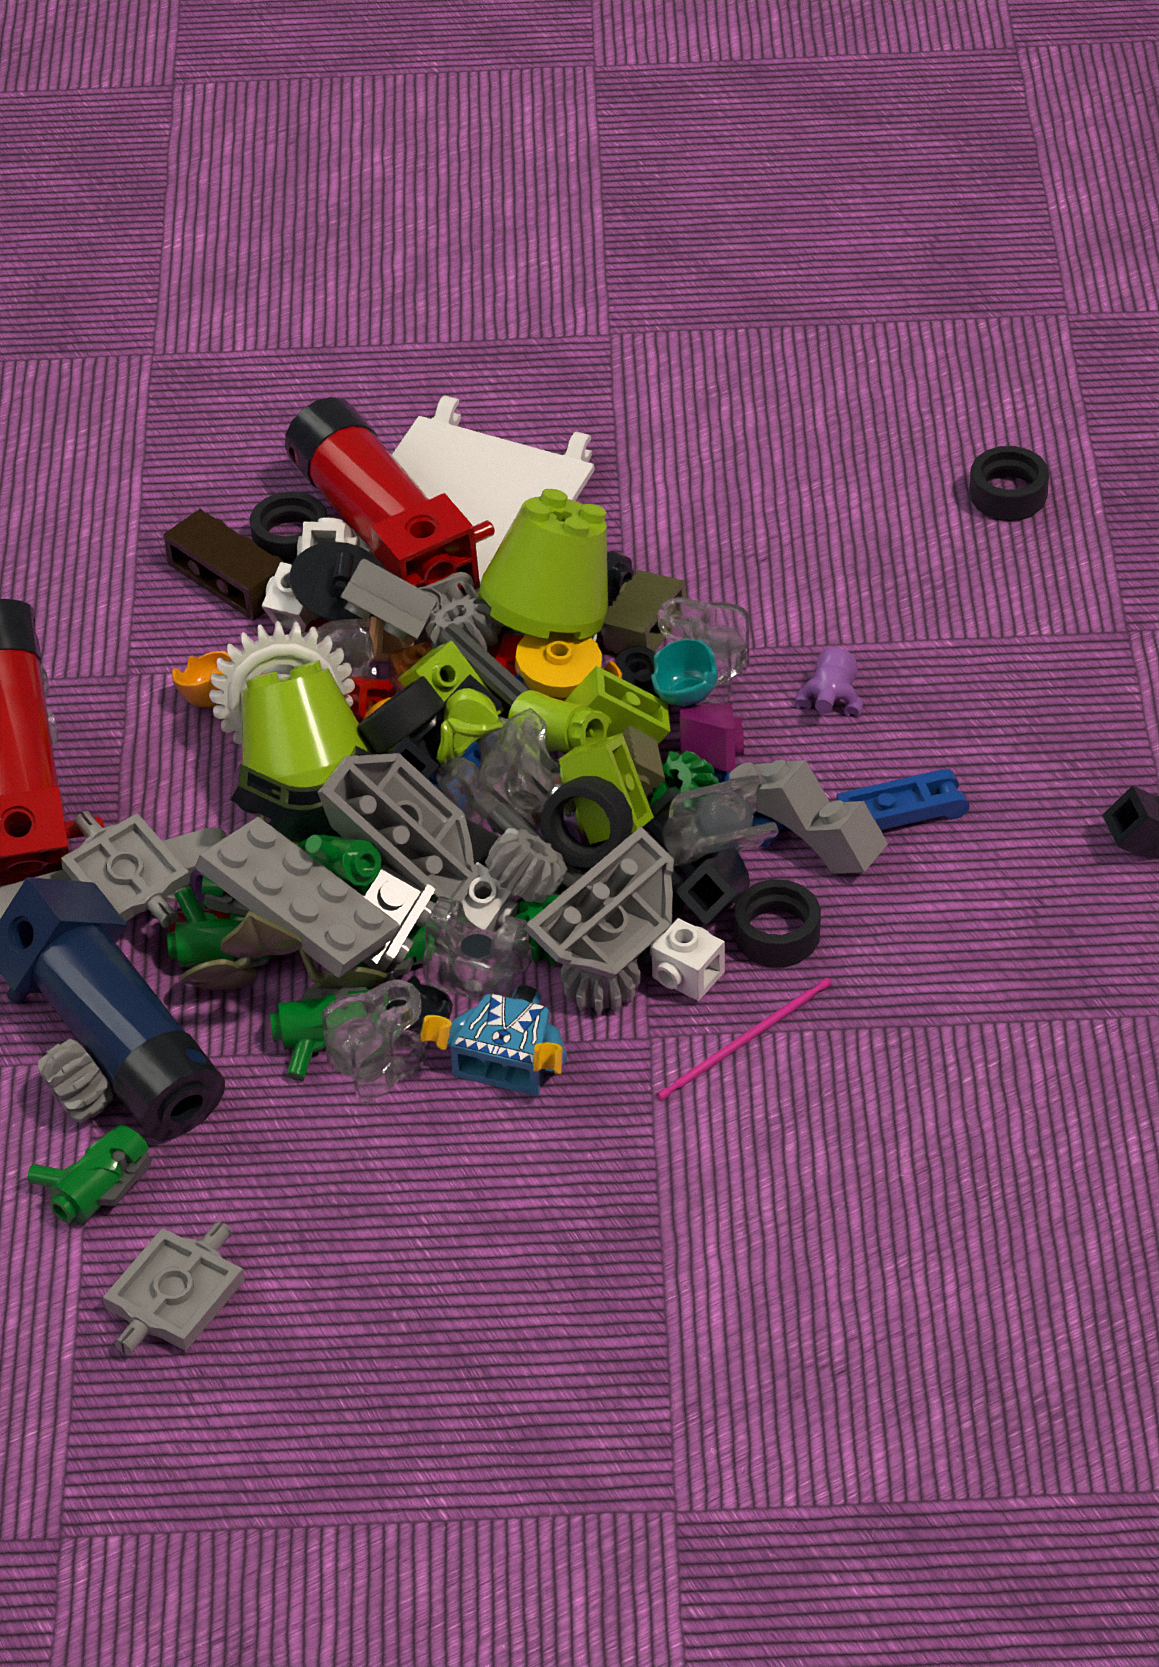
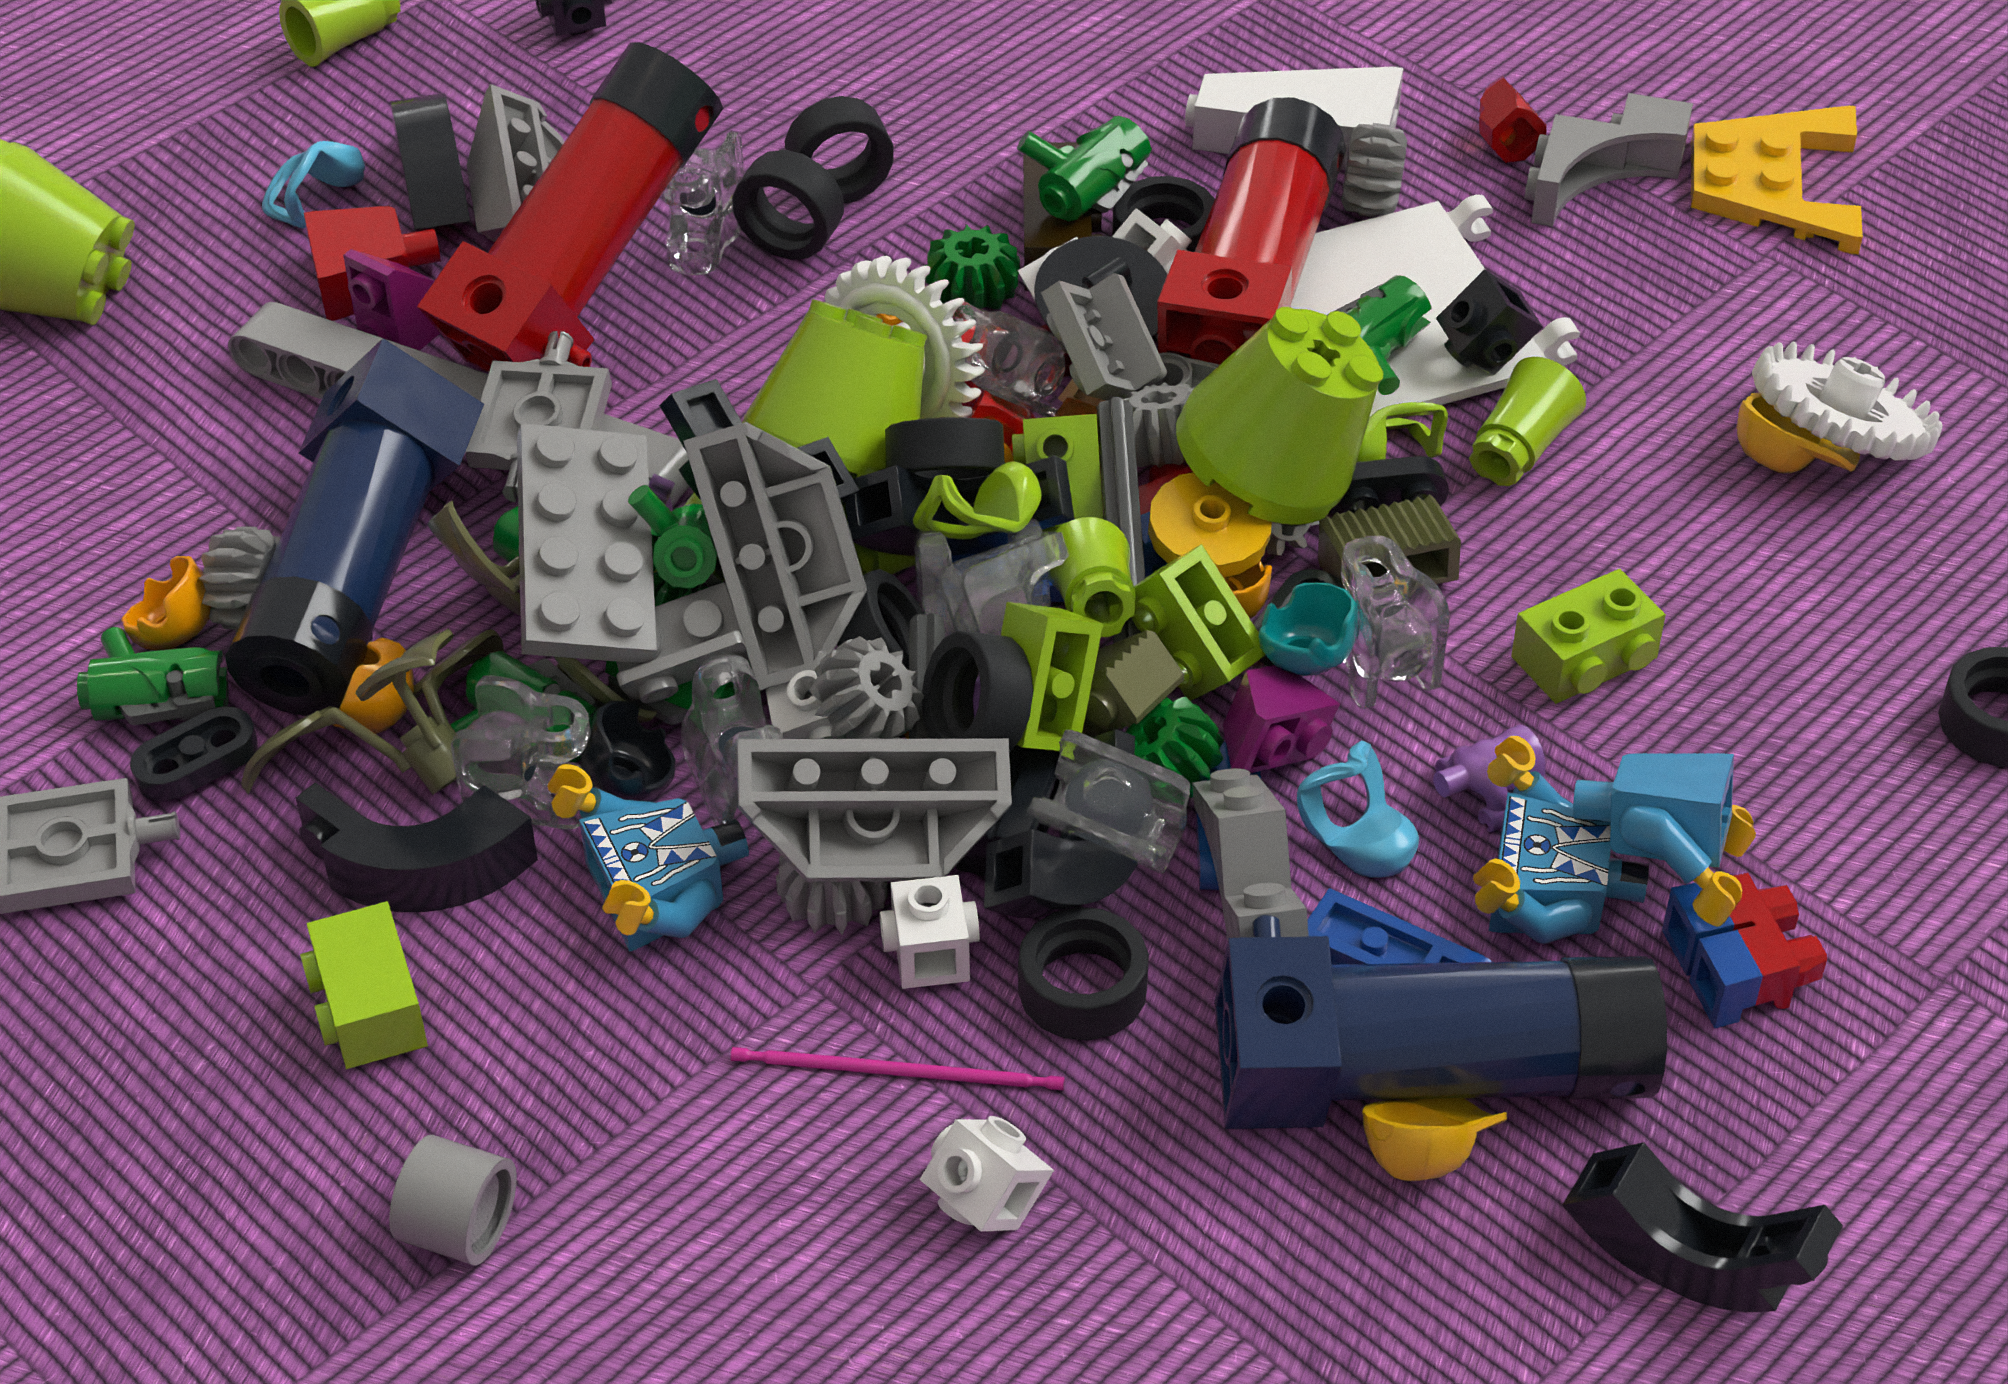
camera: 45 degrees right, 0 degrees up
none -> light orange hair [121,556,211,651]
none -> black plate [130,706,258,801]
none -> olive plant [242,628,504,795]
none -> black arch [296,782,538,912]
none -> lime brick [300,901,428,1069]
none -> light orange hair [333,637,414,734]
none -> light grey piece [389,1134,517,1265]
none -> black tyre [732,150,844,260]
none -> black tyre [784,96,894,204]
none -> white brick [920,1116,1054,1232]
none -> green gear [925,224,1020,315]
none -> green piece [1017,116,1152,221]
none -> white slope [1185,67,1404,170]
none -> dark blue piece [1214,915,1667,1129]
none -> medium azure piece [1297,740,1419,878]
none -> green piece [1327,275,1432,395]
none -> light grey gear [1341,123,1407,218]
none -> yellow cap [1362,1098,1507,1181]
none -> black brick [1436,269,1543,375]
none -> lime plant [1469,357,1586,486]
none -> torso [1473,736,1649,944]
none -> red rock [1479,76,1547,163]
none -> lime brick [1511,568,1666,704]
none -> light grey arch [1525,93,1693,227]
none -> dark azure torso [1573,753,1756,927]
none -> hips [1662,873,1827,1029]
none -> yellow wing [1691,105,1863,255]
none -> yellow cap [1736,393,1860,473]
none -> white gear [1752,342,1942,461]

